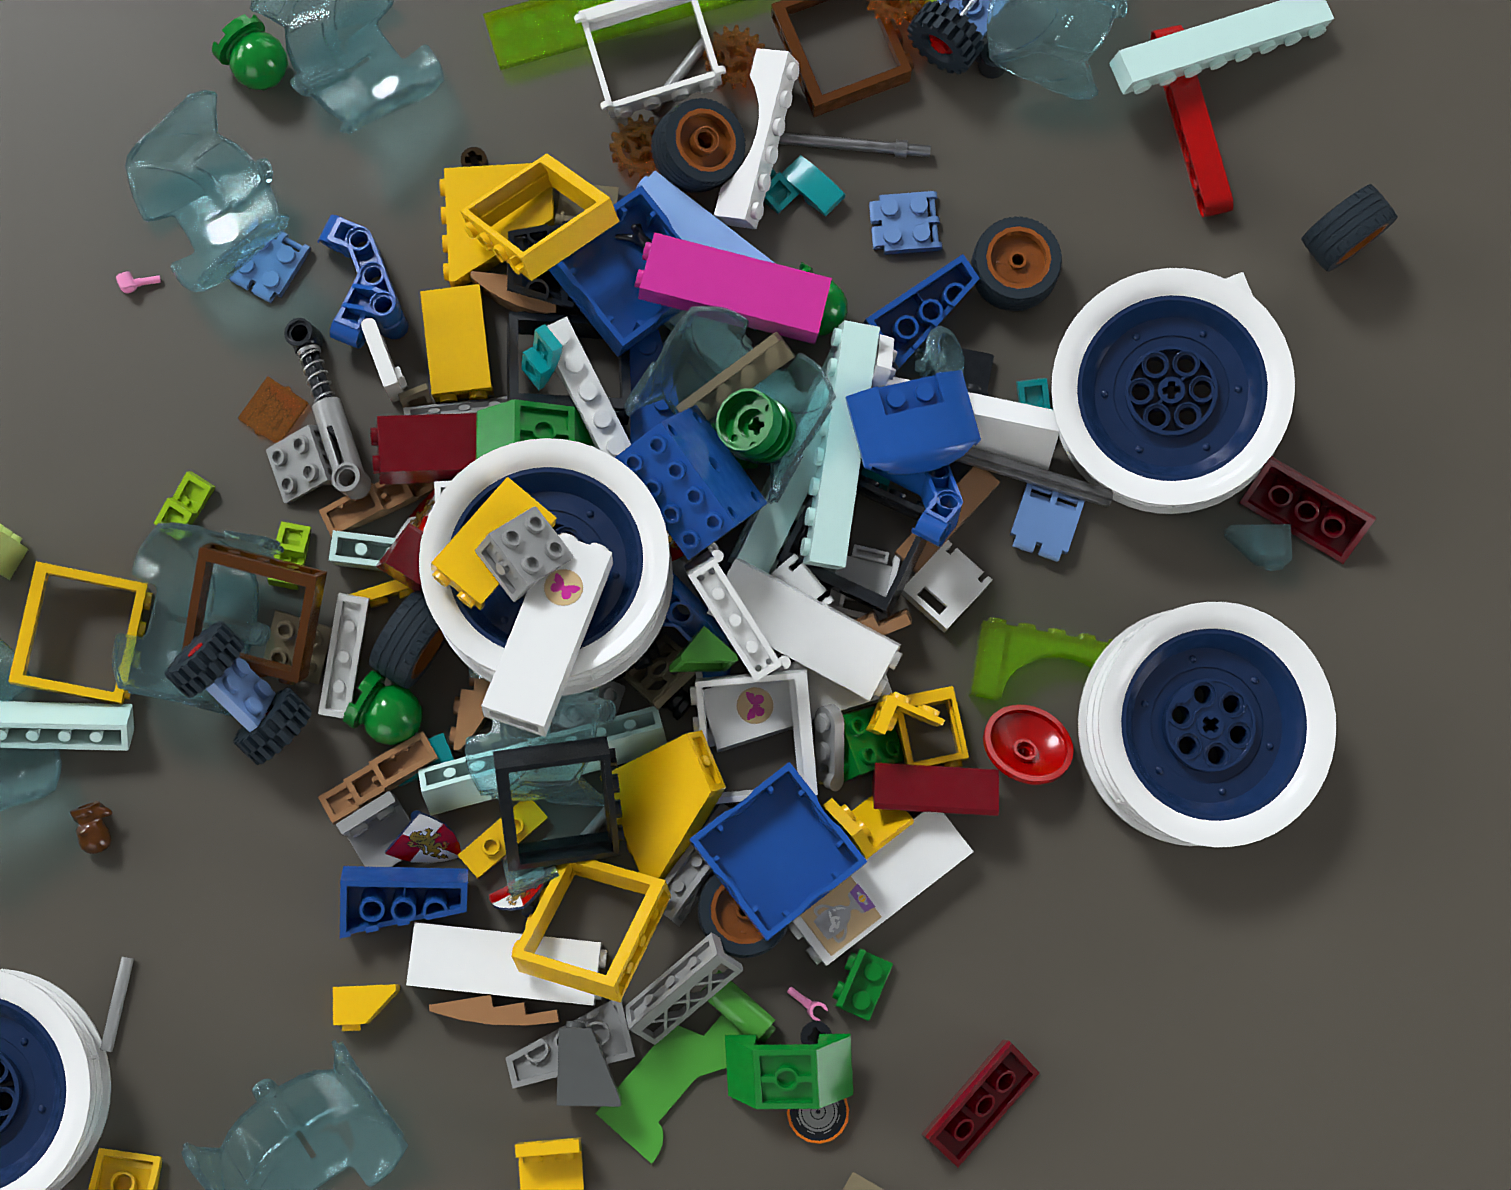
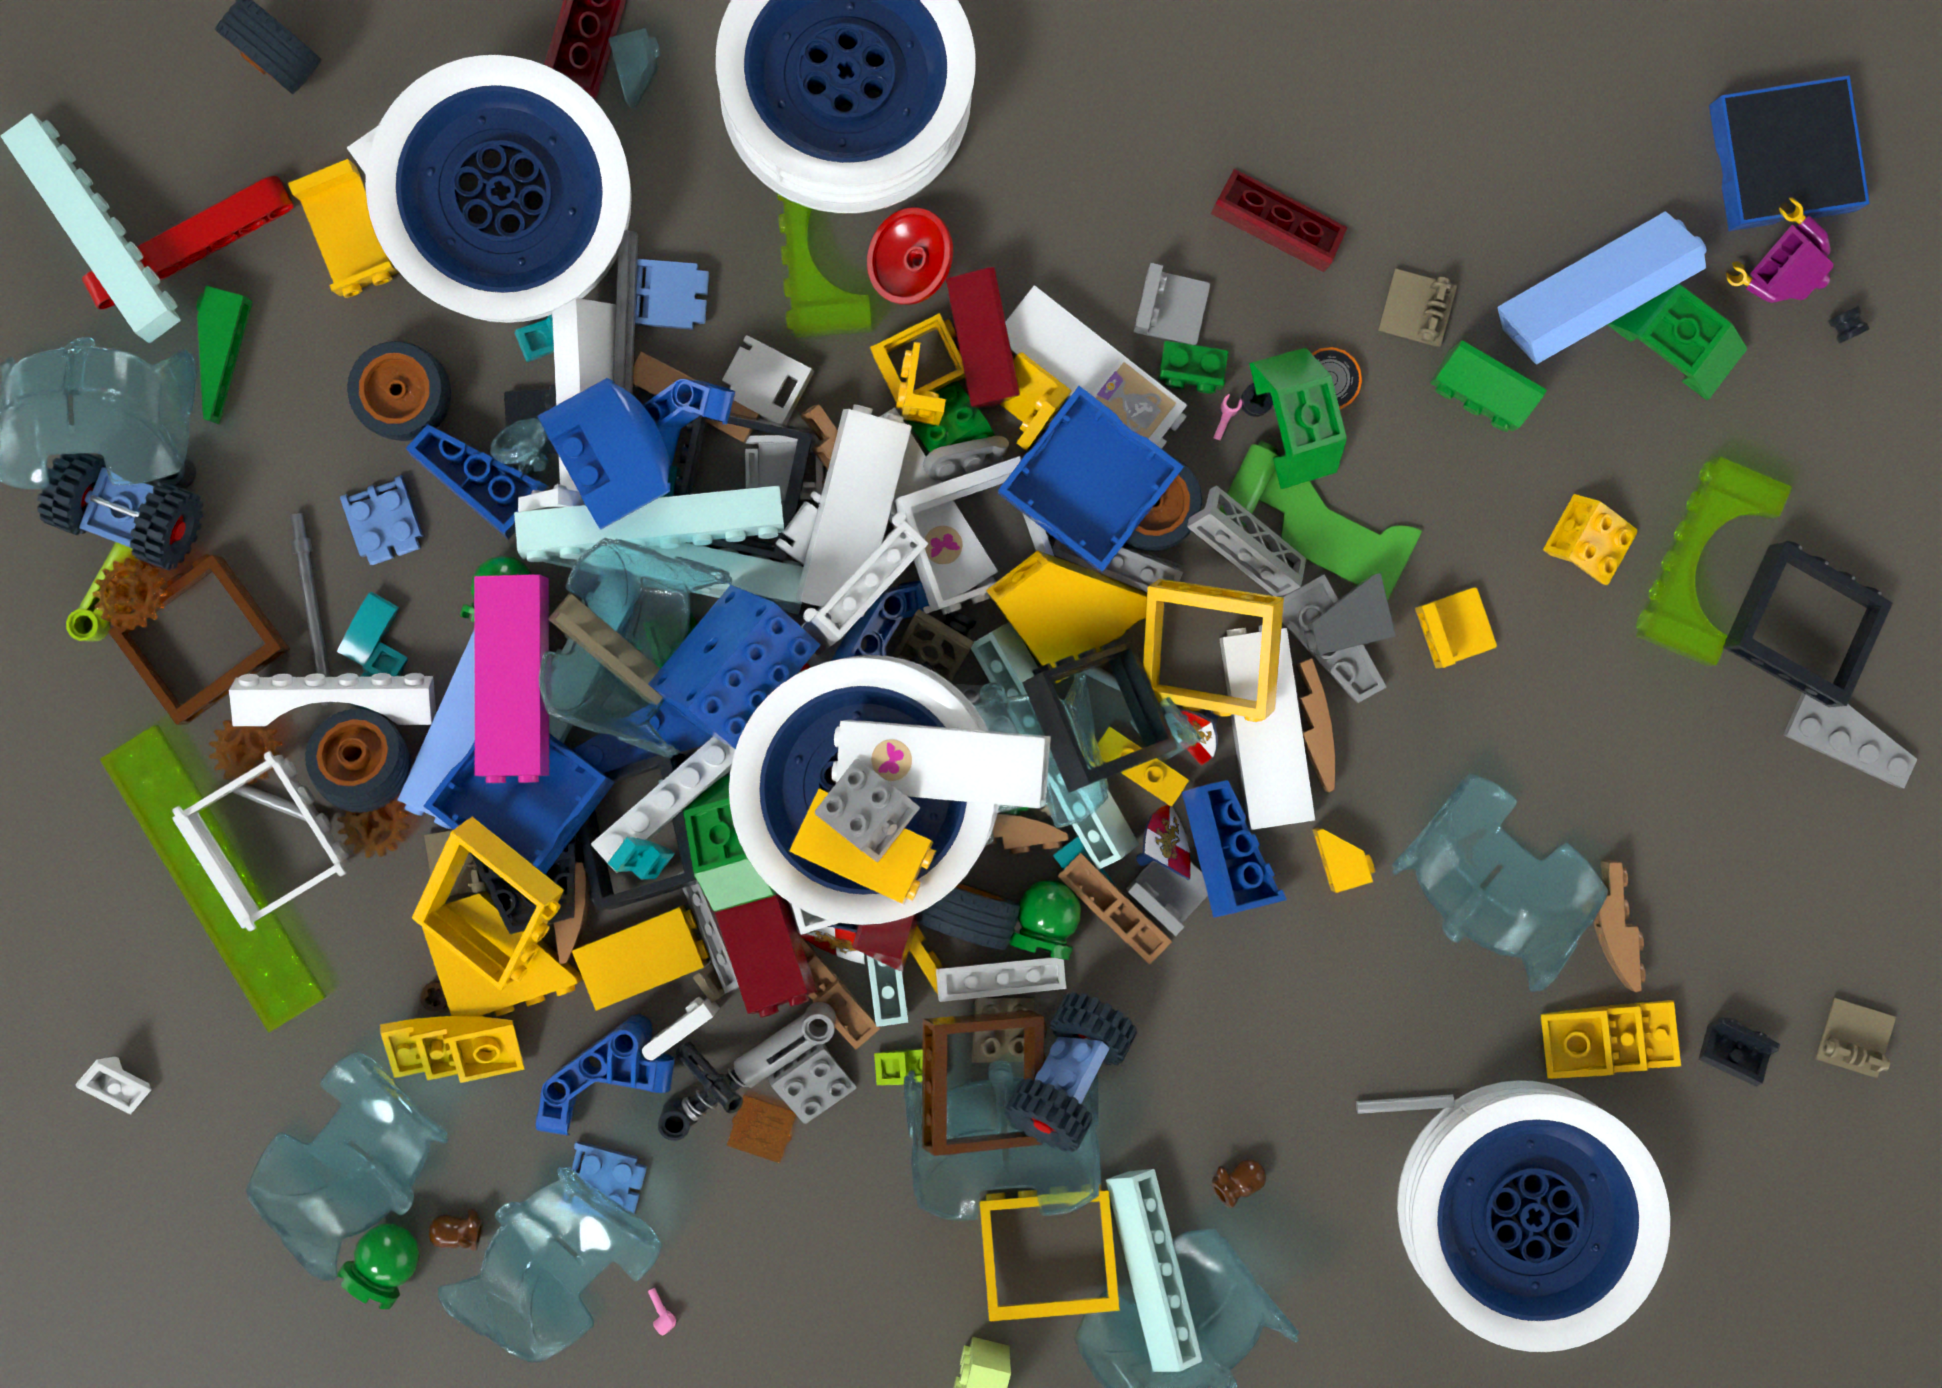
camera: 100 degrees left, 10 degrees up
lime slope [154,471,216,539] -> none
black bar [615,223,652,249] -> none
bright green slope [669,626,738,672] -> none
green wheel [716,388,797,463] -> none
none -> green slope [196,286,253,424]
none -> yellow panel [288,159,400,298]
none -> yellow slope [380,1016,525,1083]
none -> reddish brown animal [428,1209,483,1251]
none -> black pin [676,1042,743,1114]
none -> light grey bracket [1134,263,1210,345]

